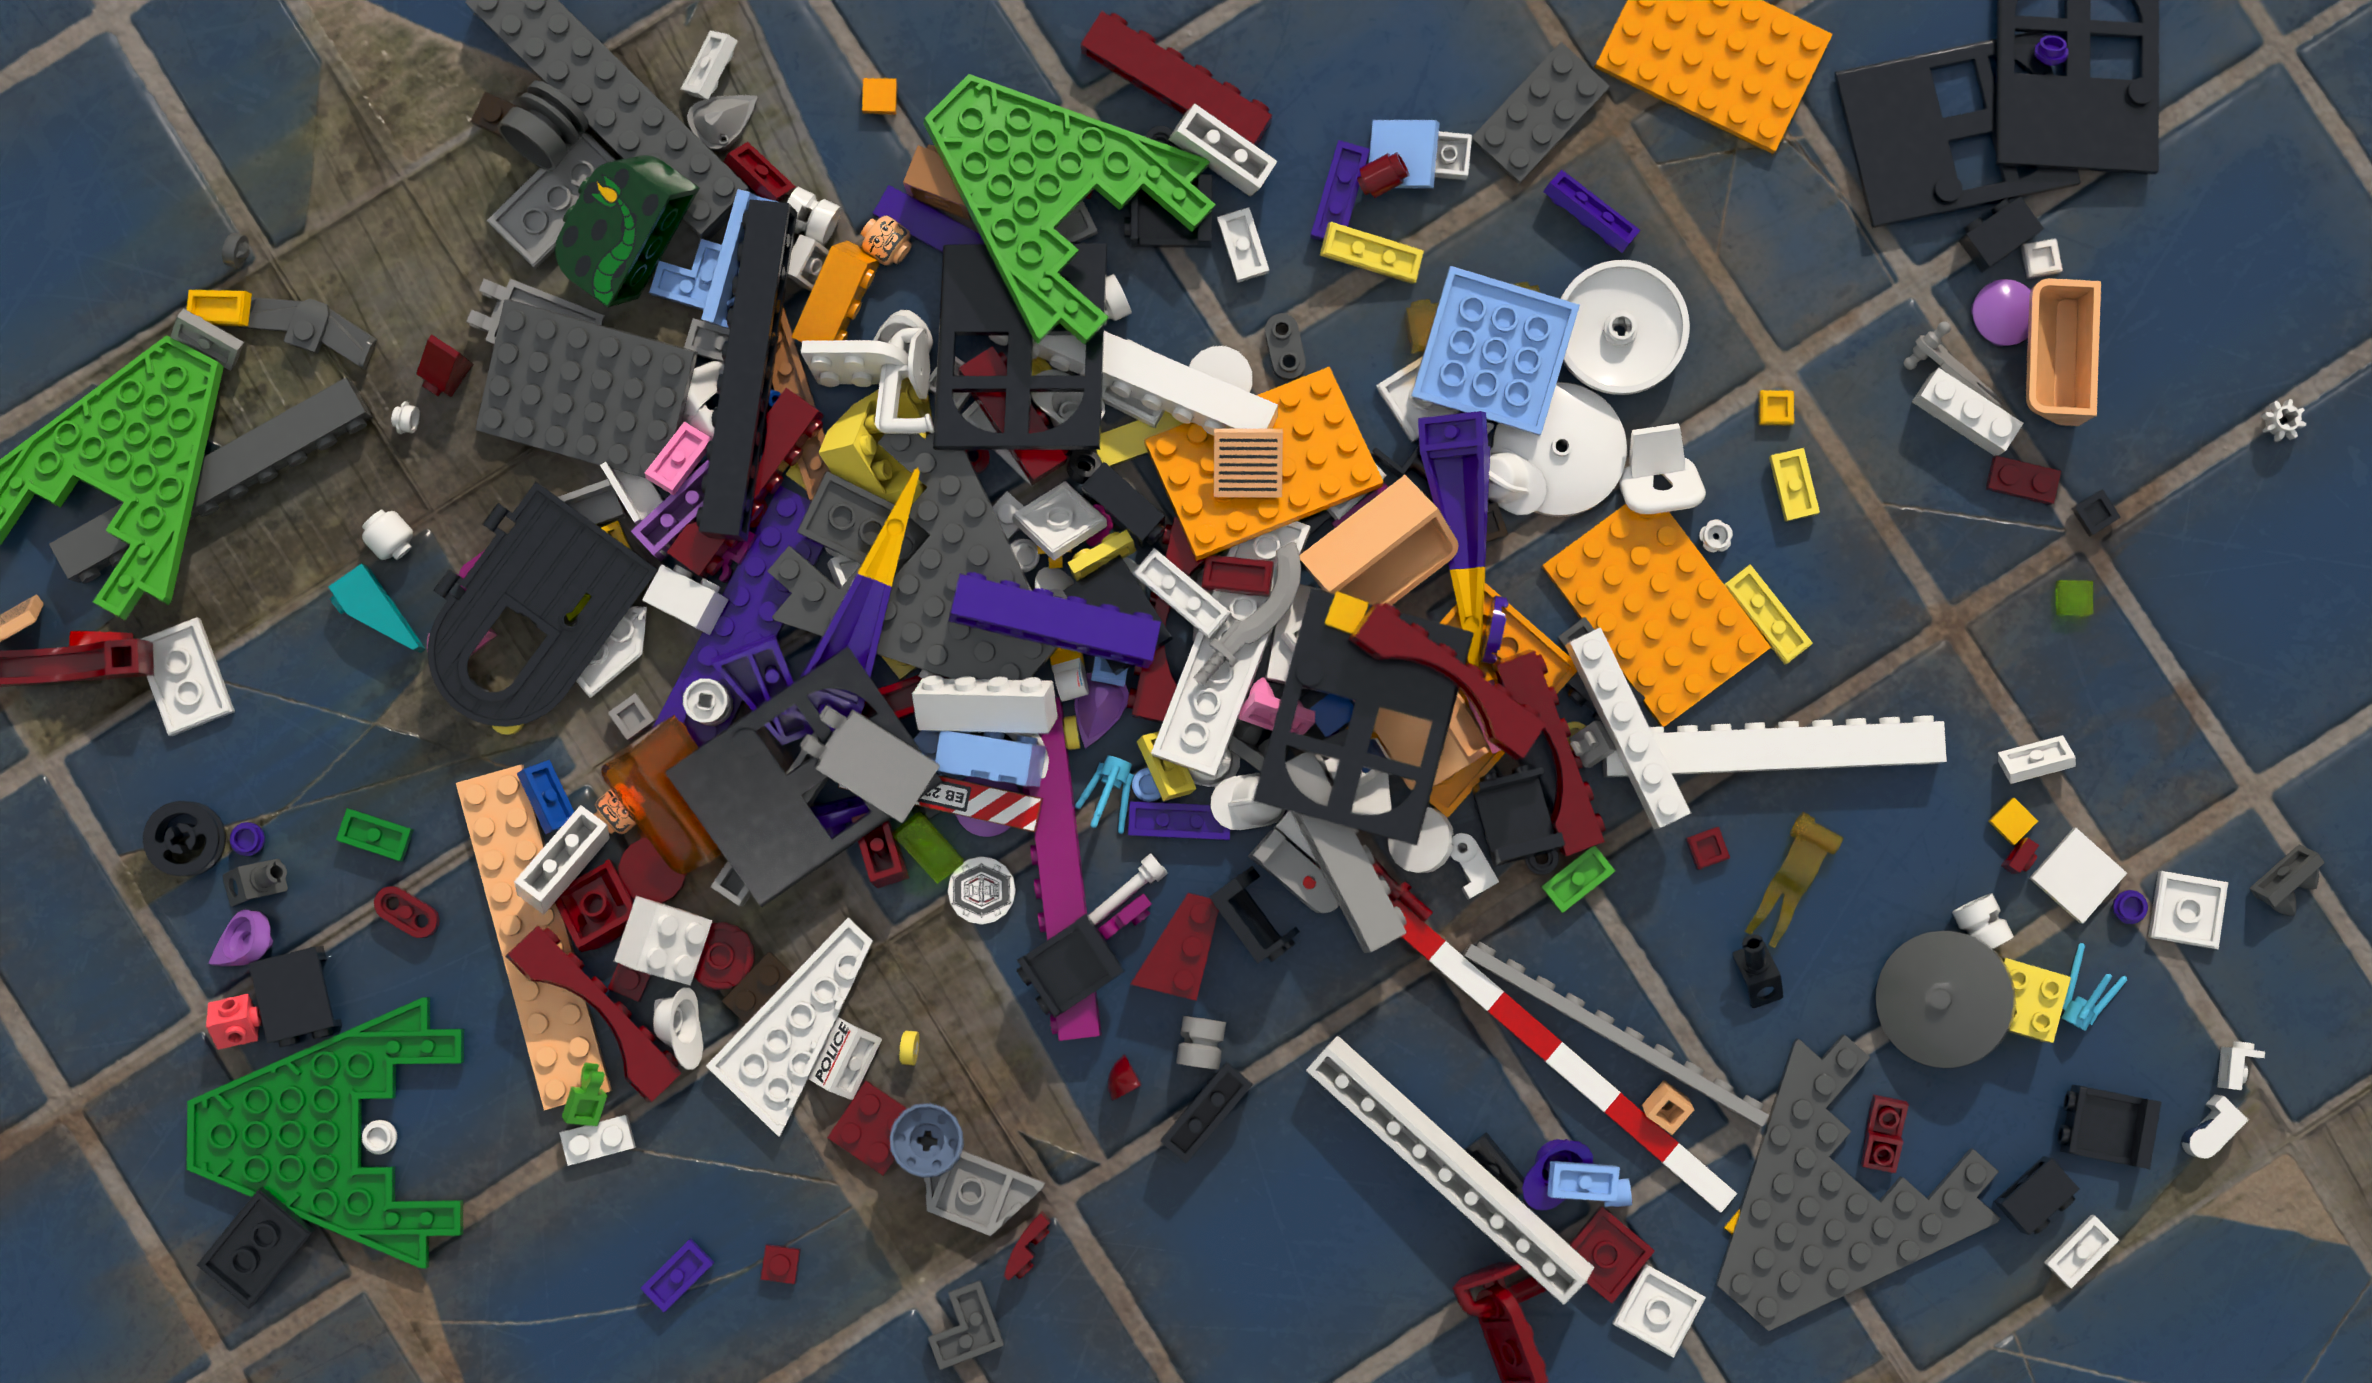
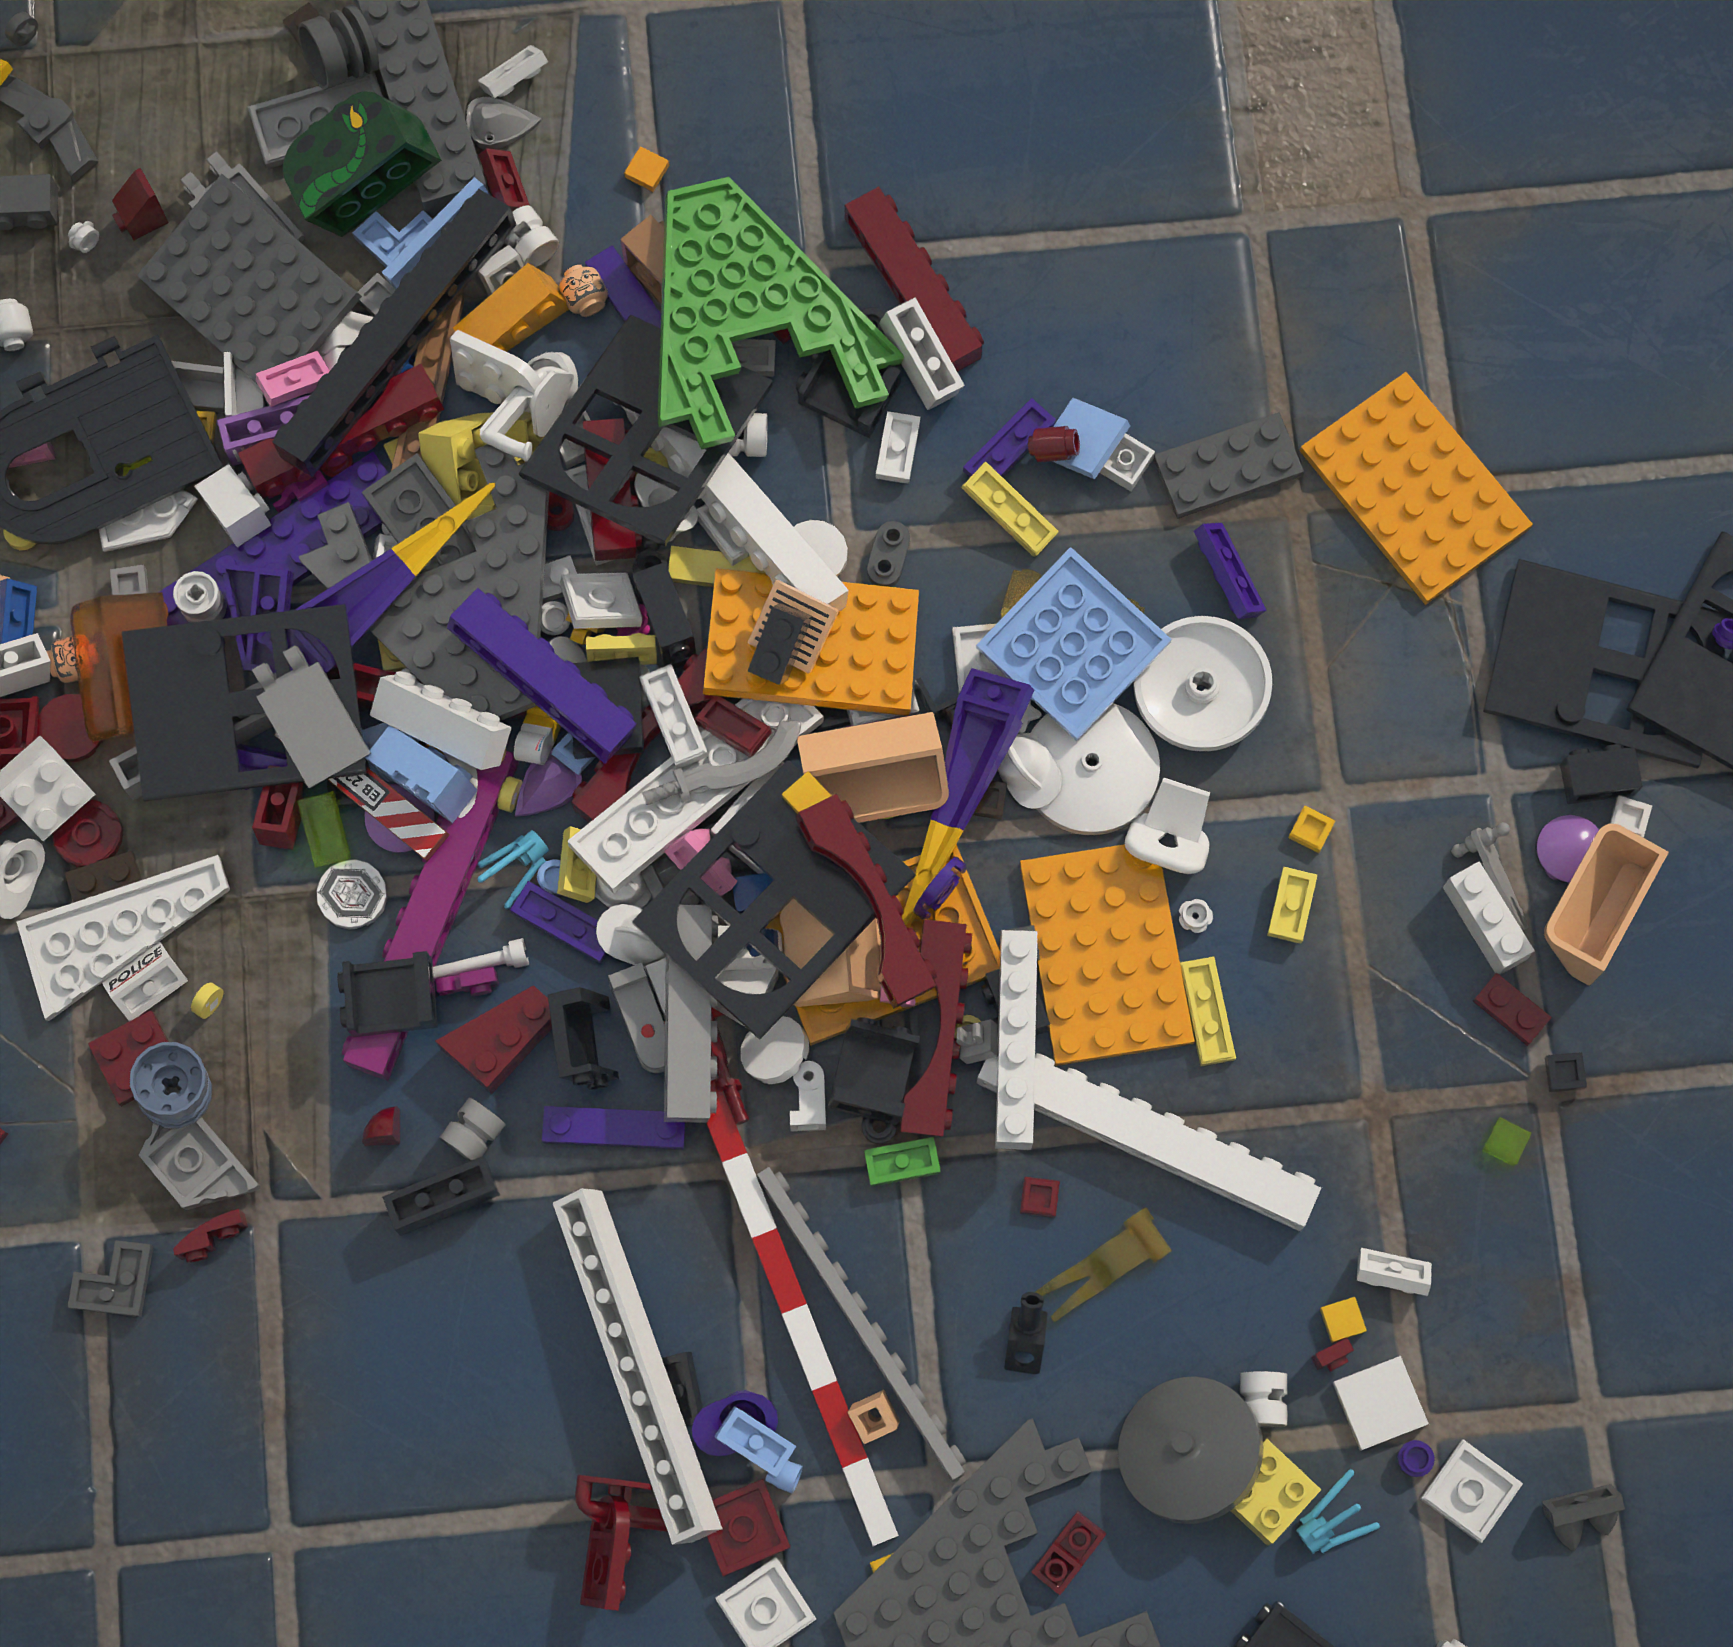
camera: 30 degrees right, 10 degrees down
none -> dark purple plate [542,1106,686,1149]
none -> black brick [748,603,812,685]

